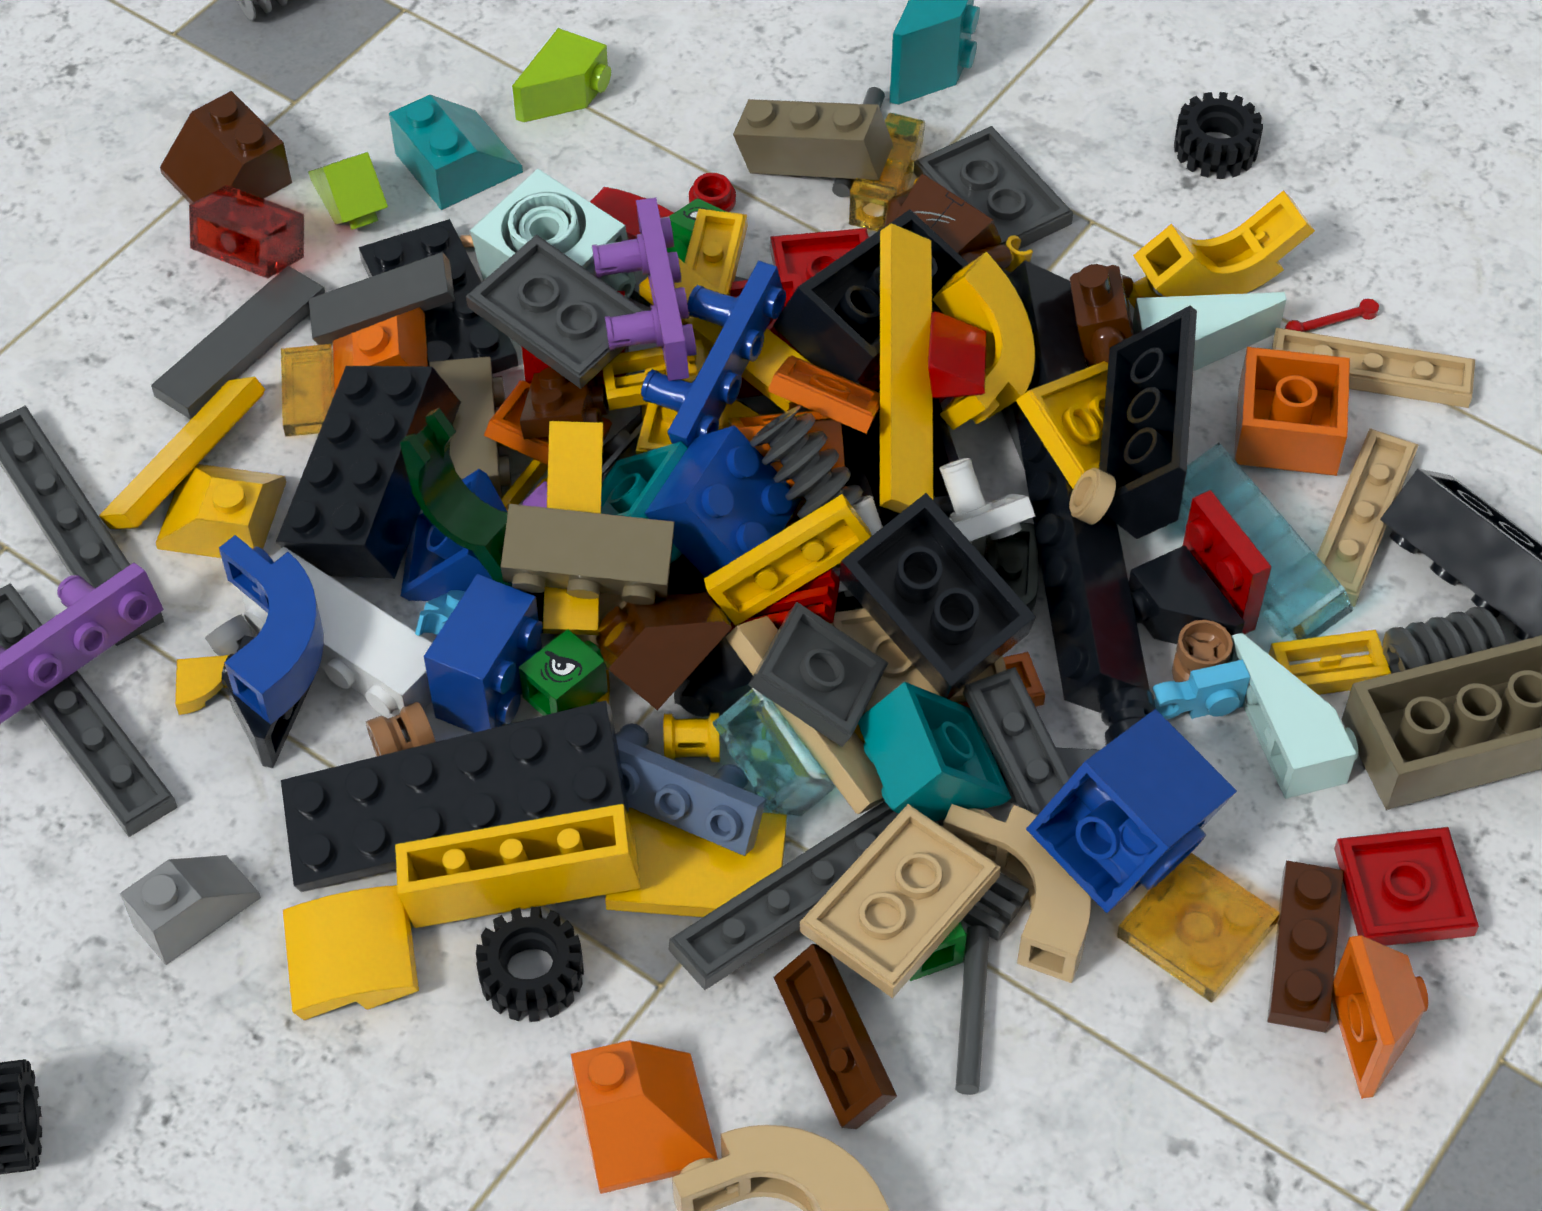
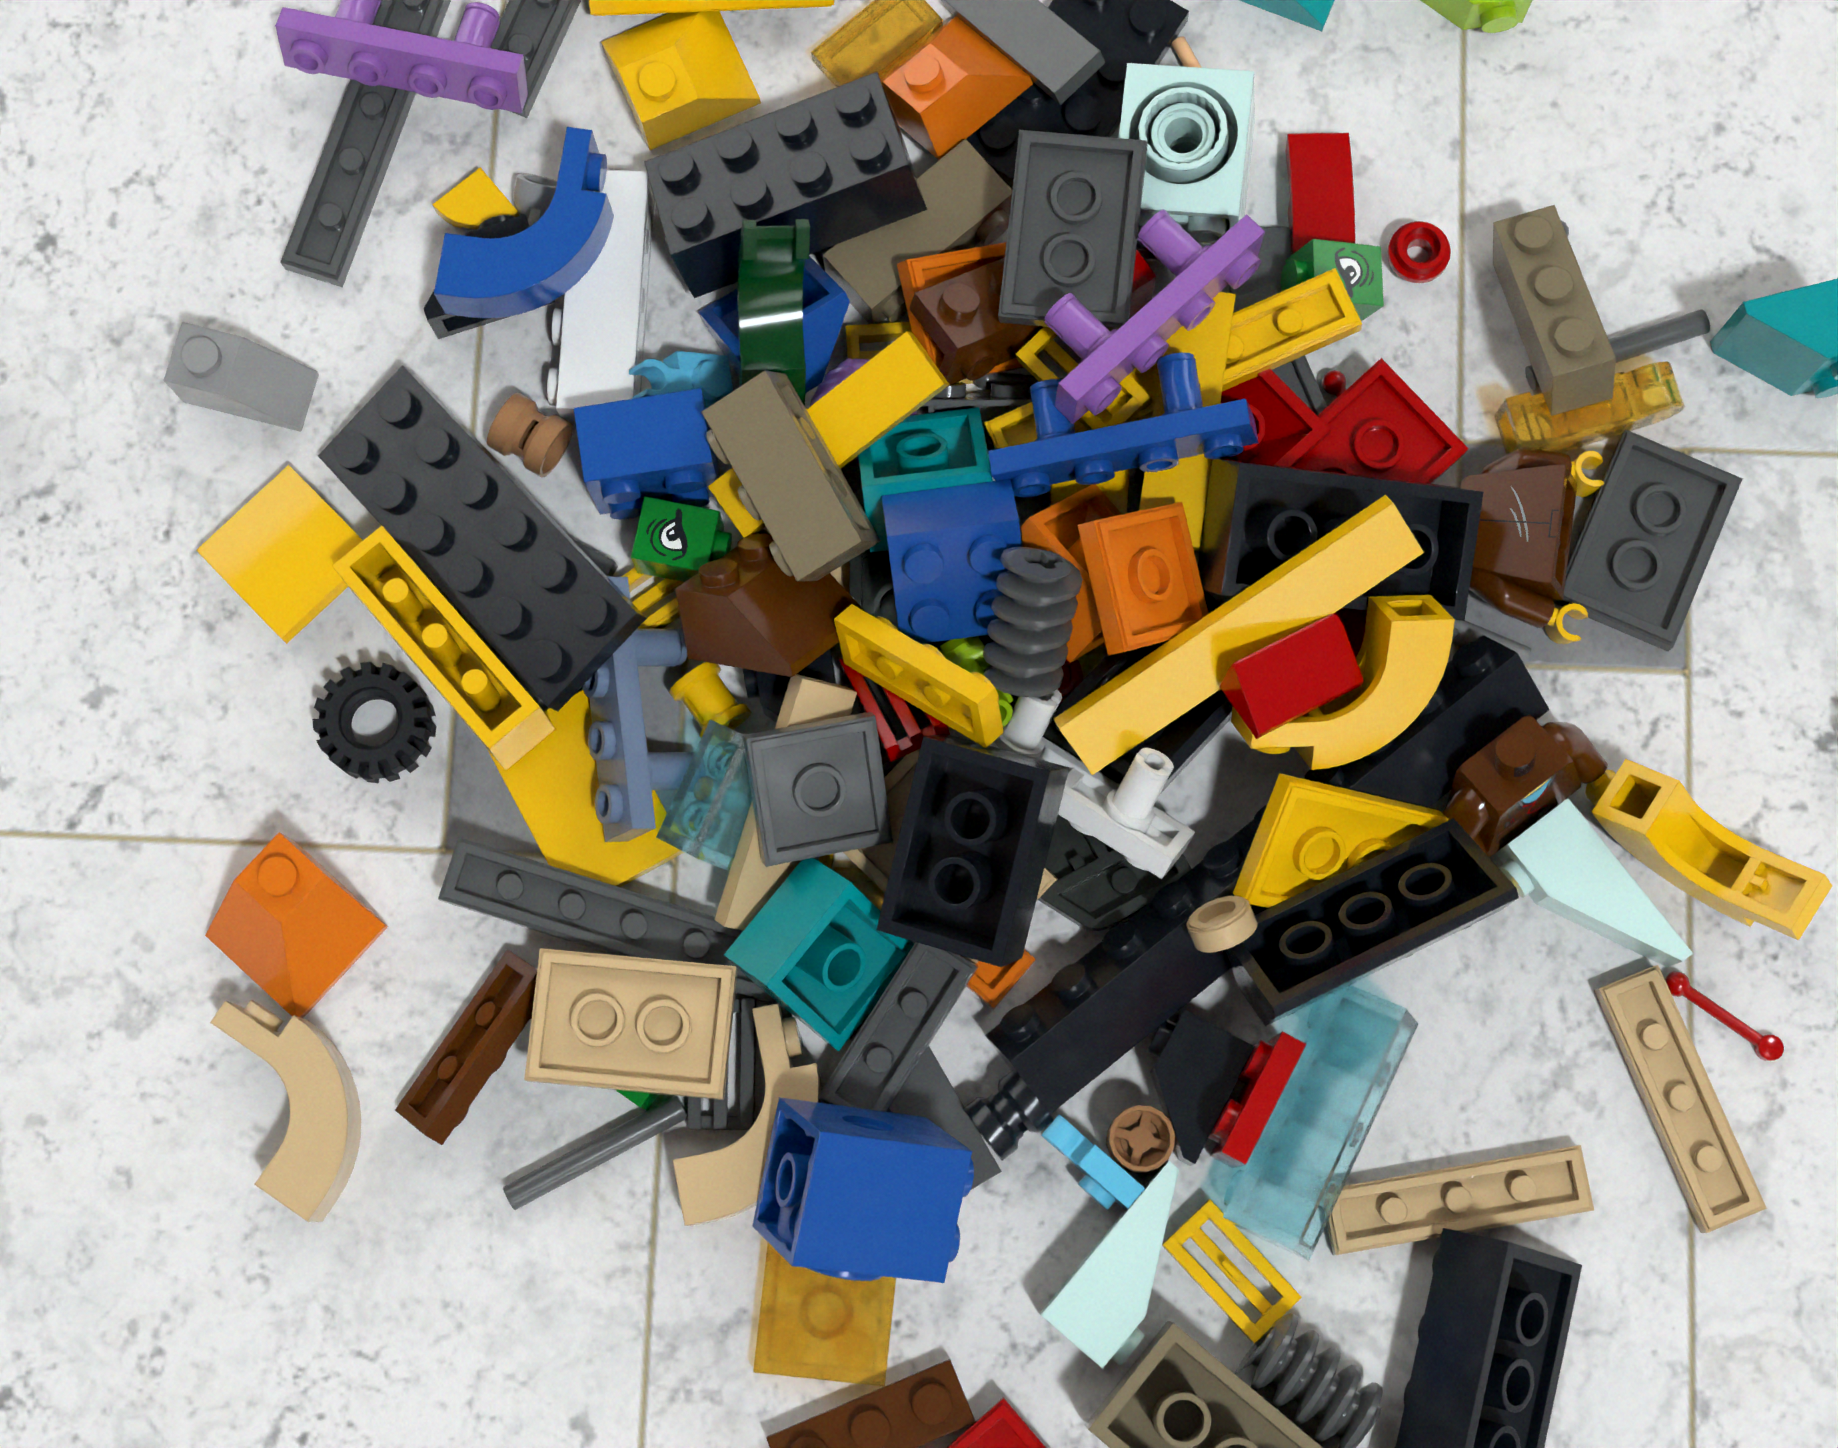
camera: 60 degrees right, 25 degrees up
orange brick [1234,347,1350,476] -> none

